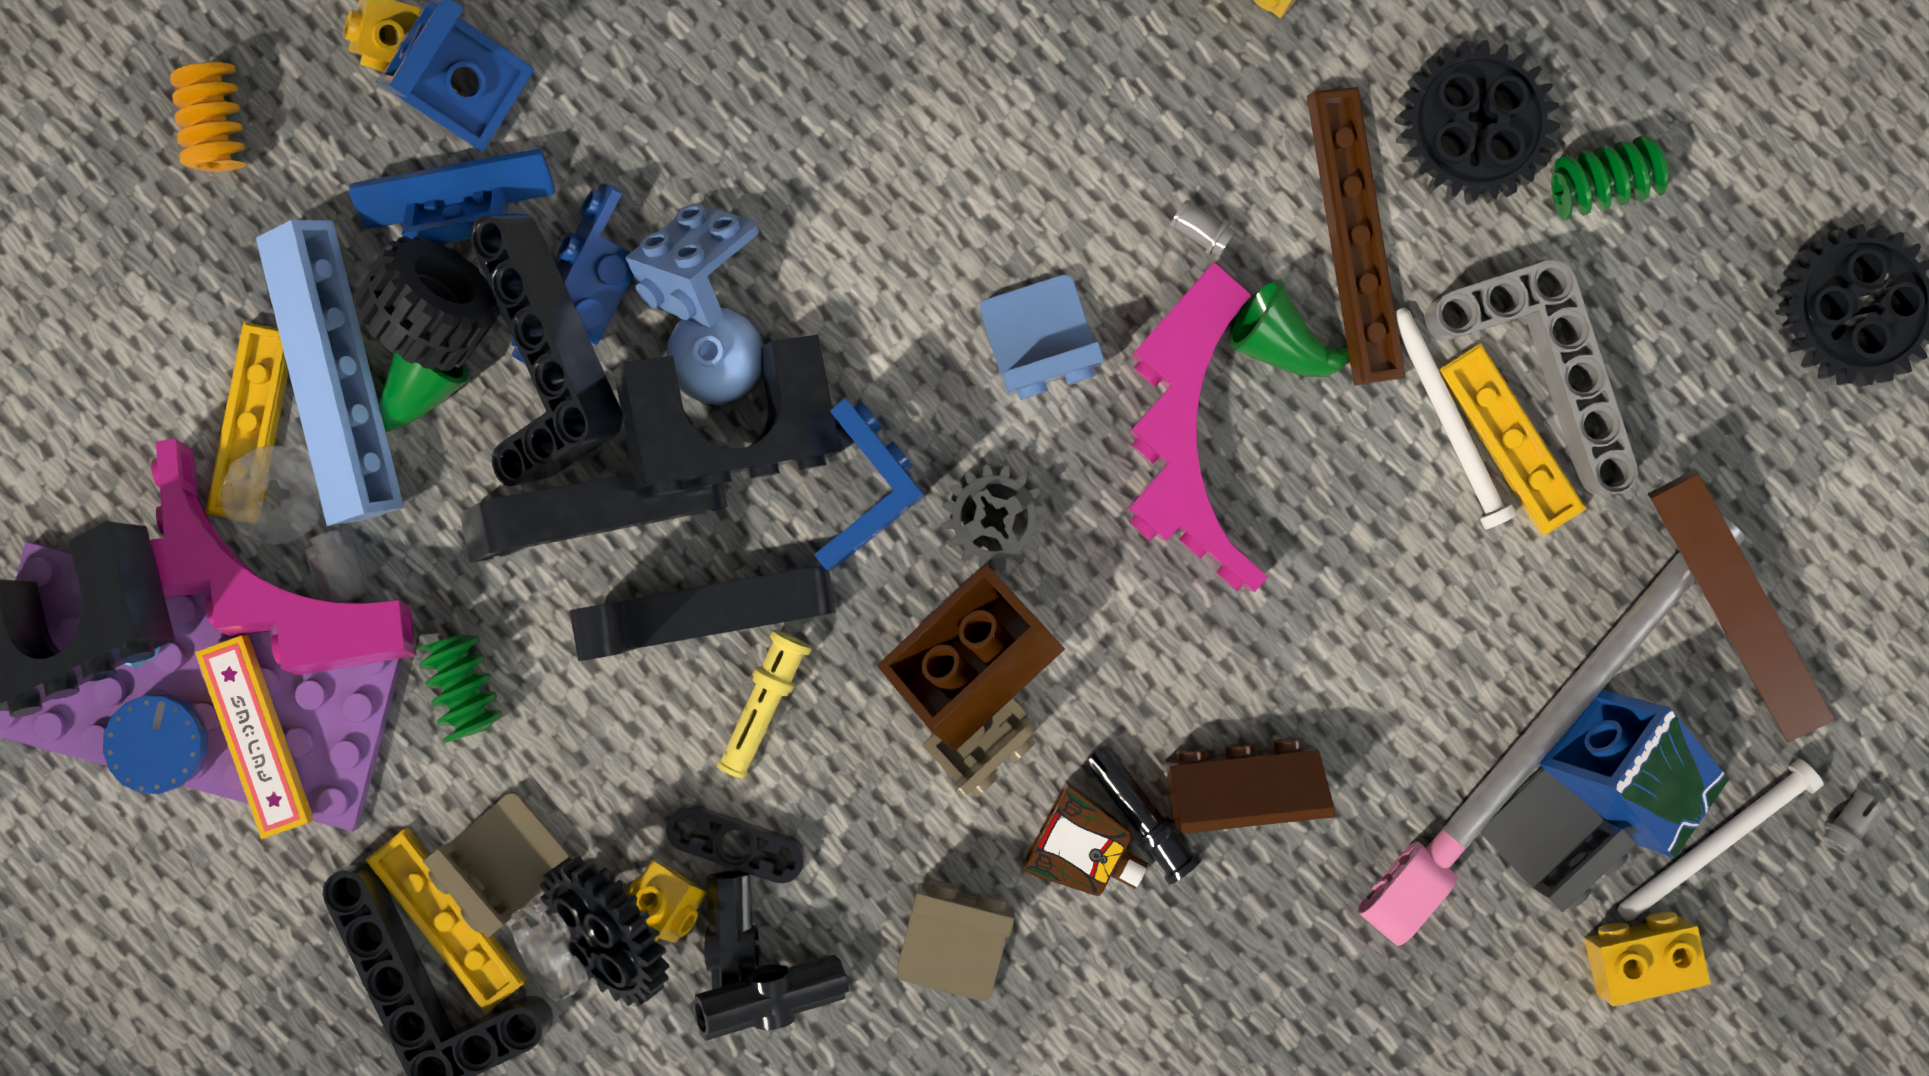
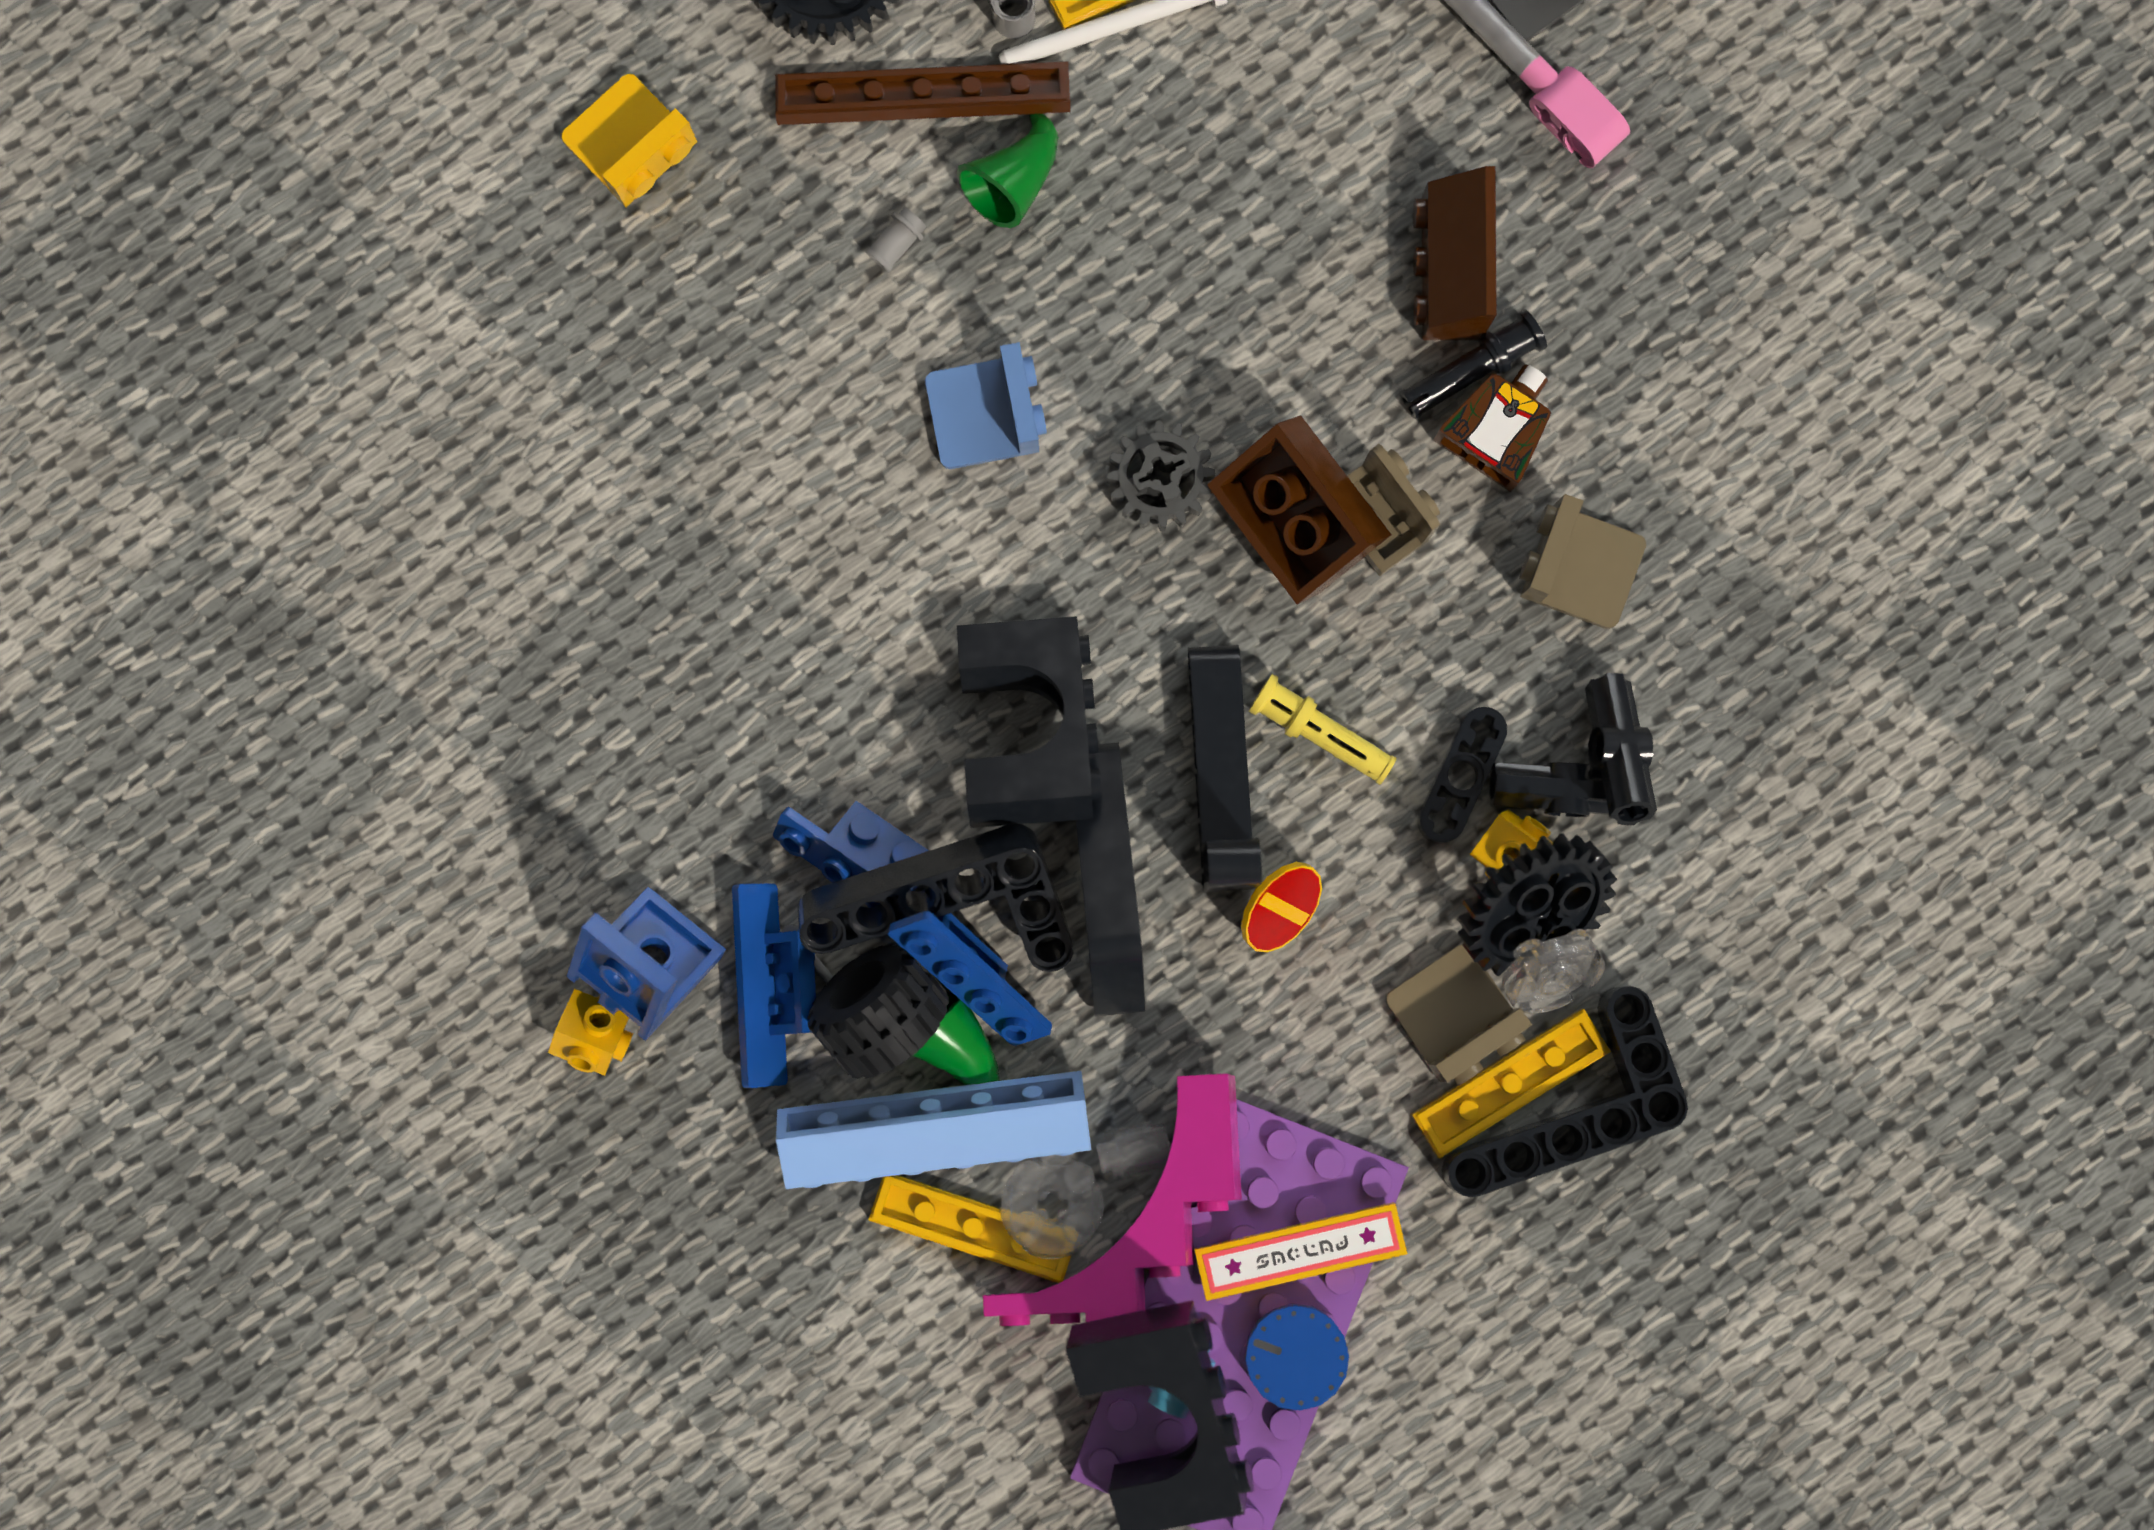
camera: 85 degrees left, 5 degrees down
light orange piece [170,62,246,172] -> none
green piece [415,634,503,743] -> none
medium blue bracket [625,204,759,328] -> none
light blue cylinder [667,308,764,406] -> none
blue bracket [814,398,925,571] -> none
dark pink arch [1126,262,1268,592] -> none
none -> blue bracket [888,911,1052,1046]
none -> red piece [1241,862,1322,953]

